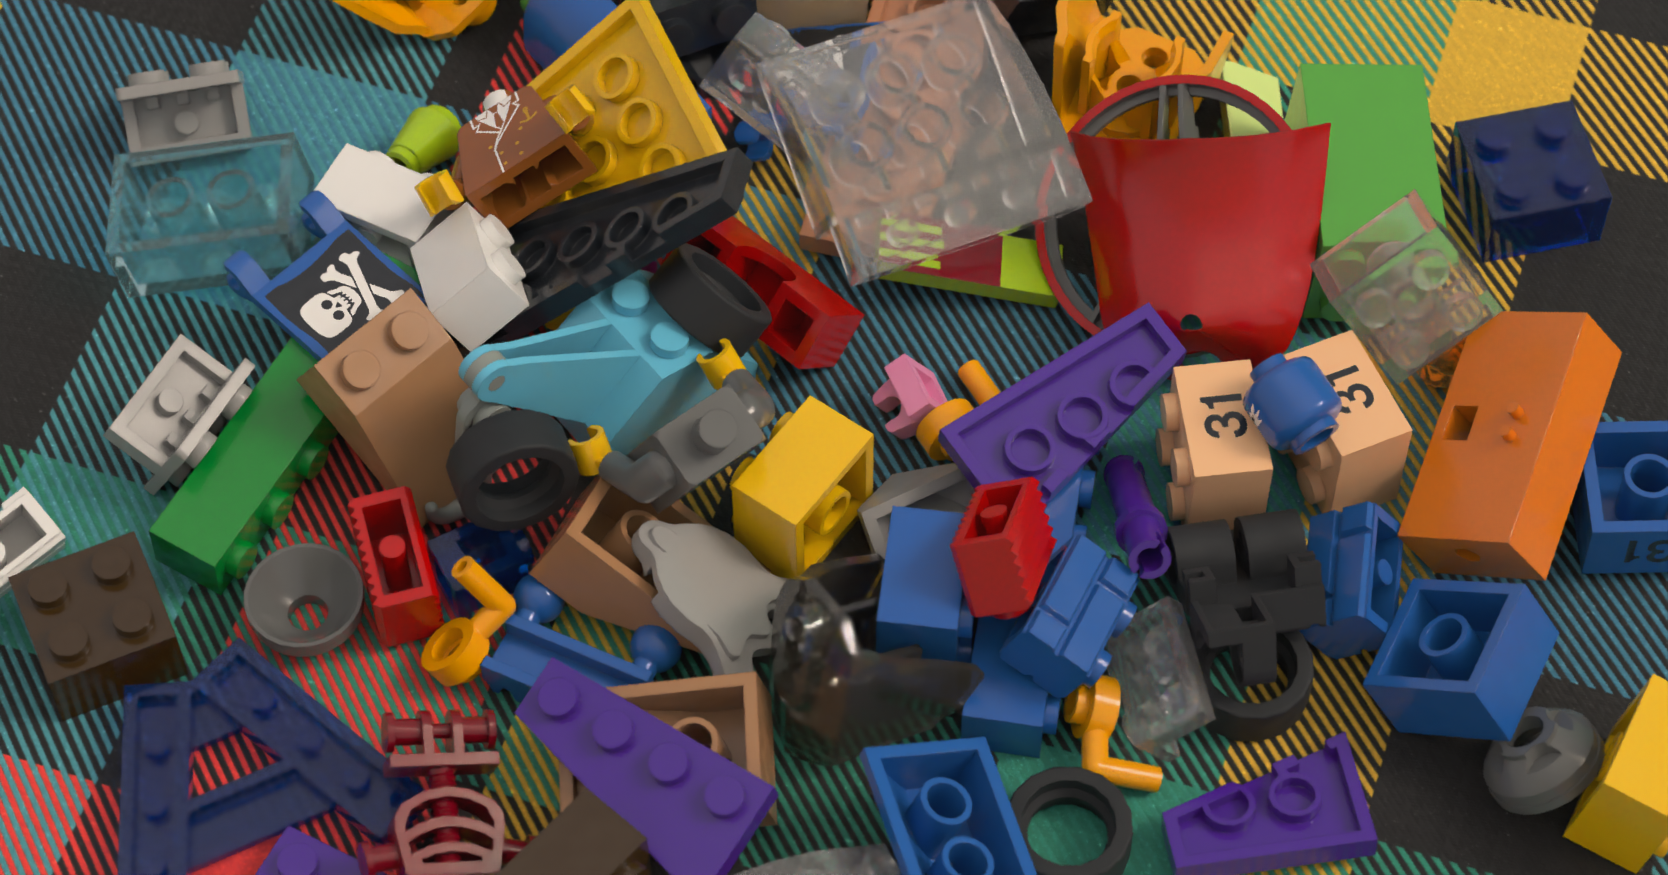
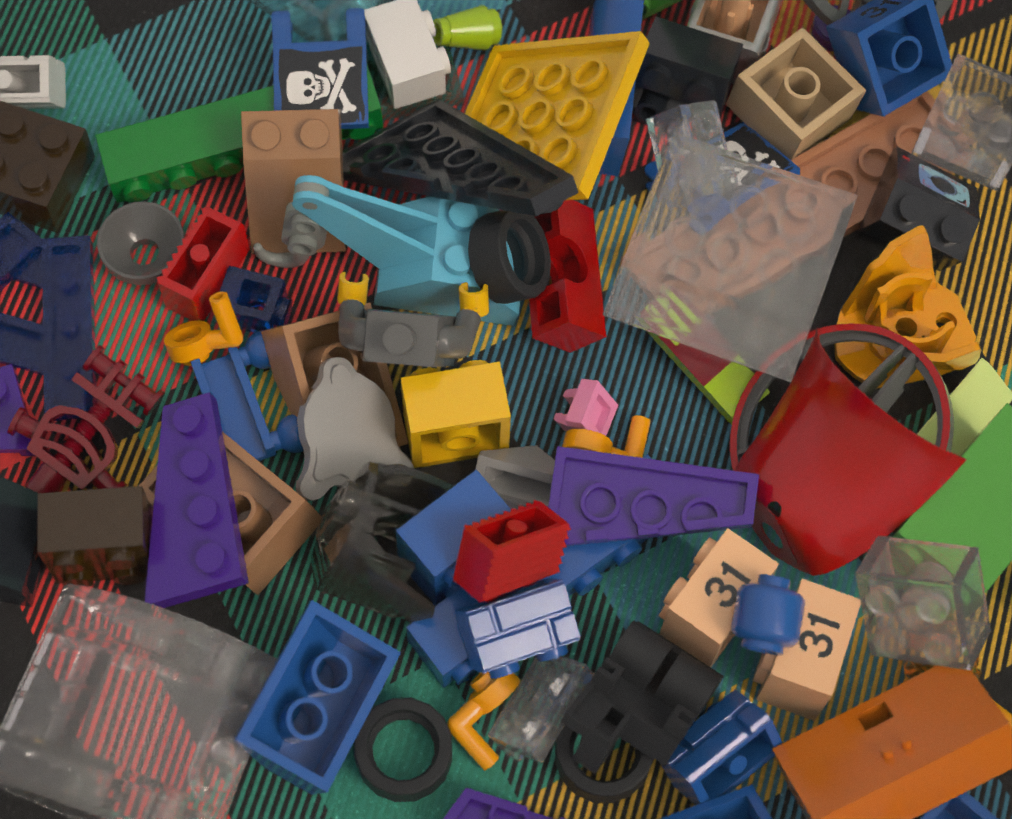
camera: 40 degrees right, 10 degrees up
light grey bracket [103,334,256,496] -> none
white brick [410,202,529,352] -> none
dark orange torso [414,84,597,229] -> none
black tyre [446,409,580,531] -> none
dark purple pin [1103,455,1171,579] -> none

